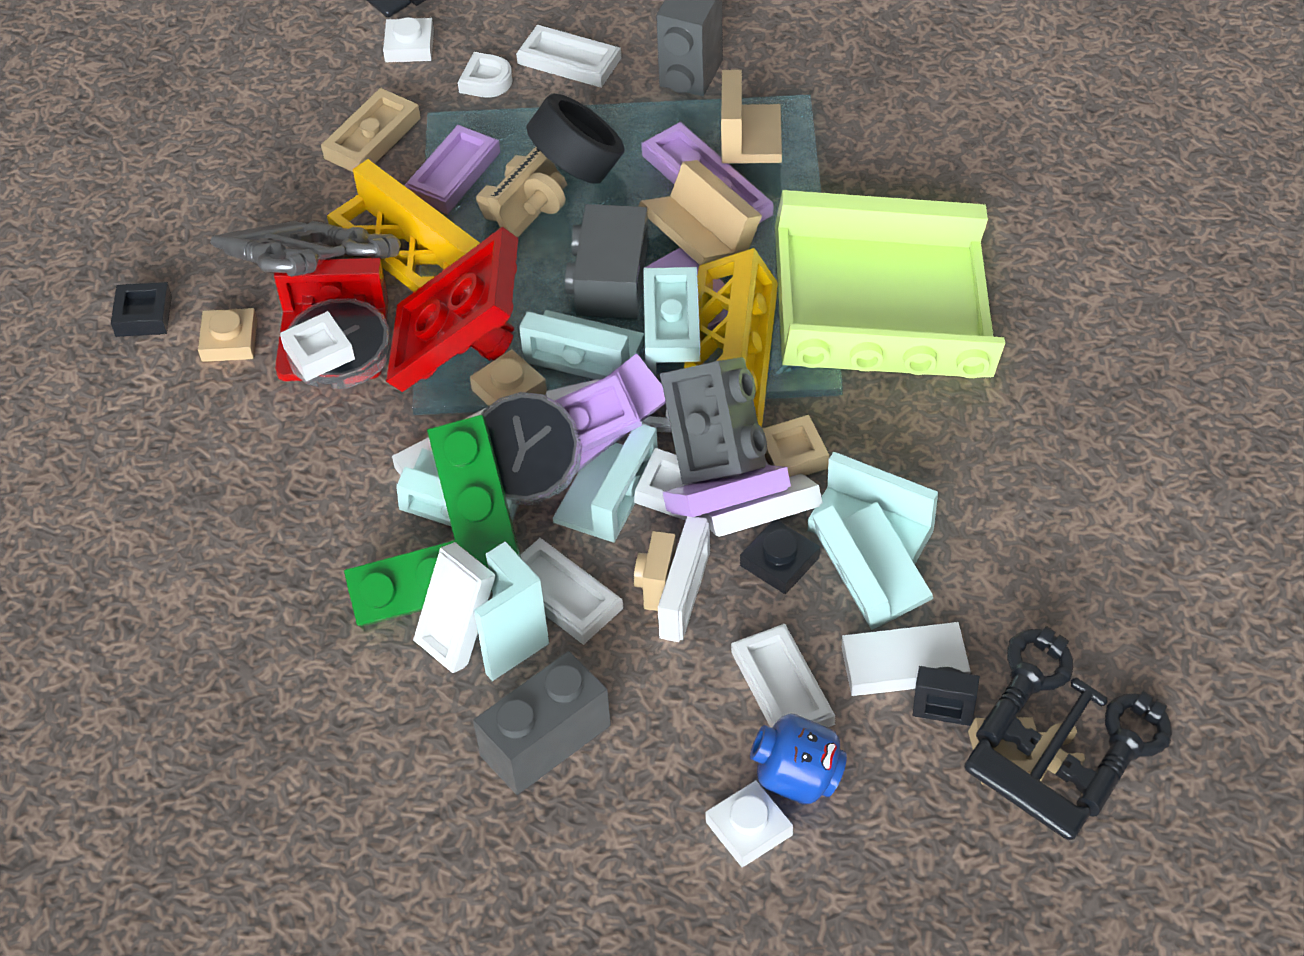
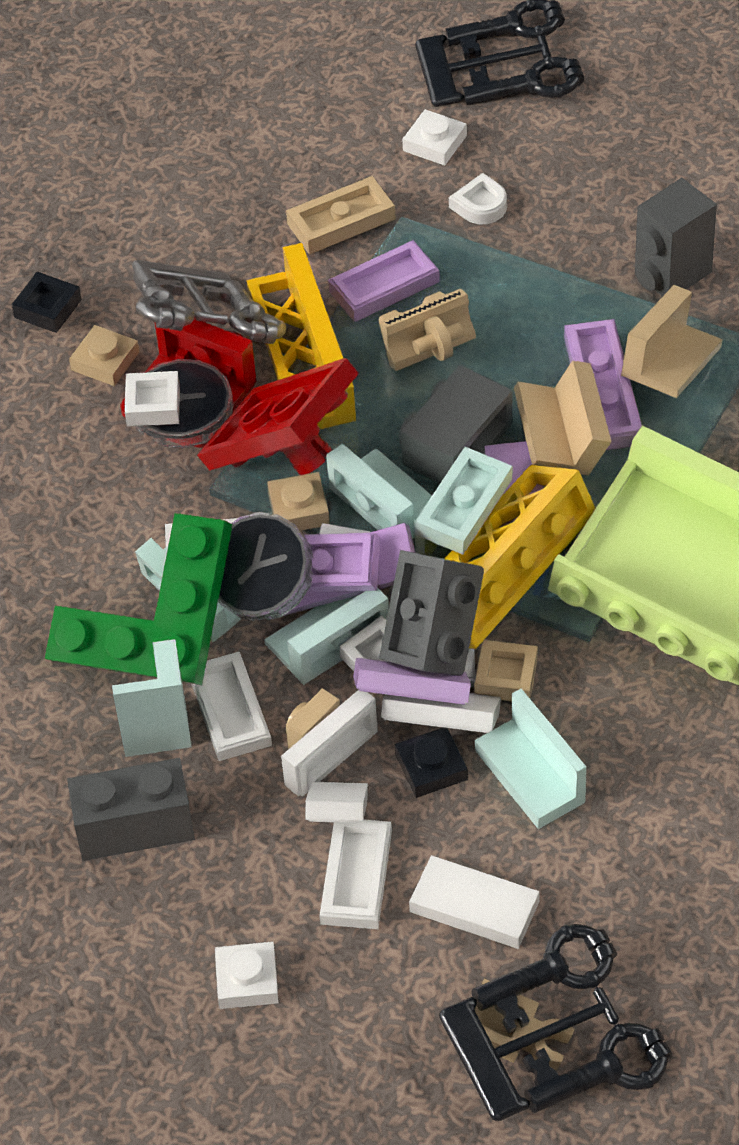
camera: 30 degrees right, 0 degrees up
white tile [413,542,496,673] -> none
white tile [516,25,621,88] -> none
black tyre [526,93,625,184] -> none
head [750,713,847,804] -> none
light aqua panel [813,502,933,630] -> none
black plate [912,666,980,726] -> none
none -> white tile [306,782,368,823]

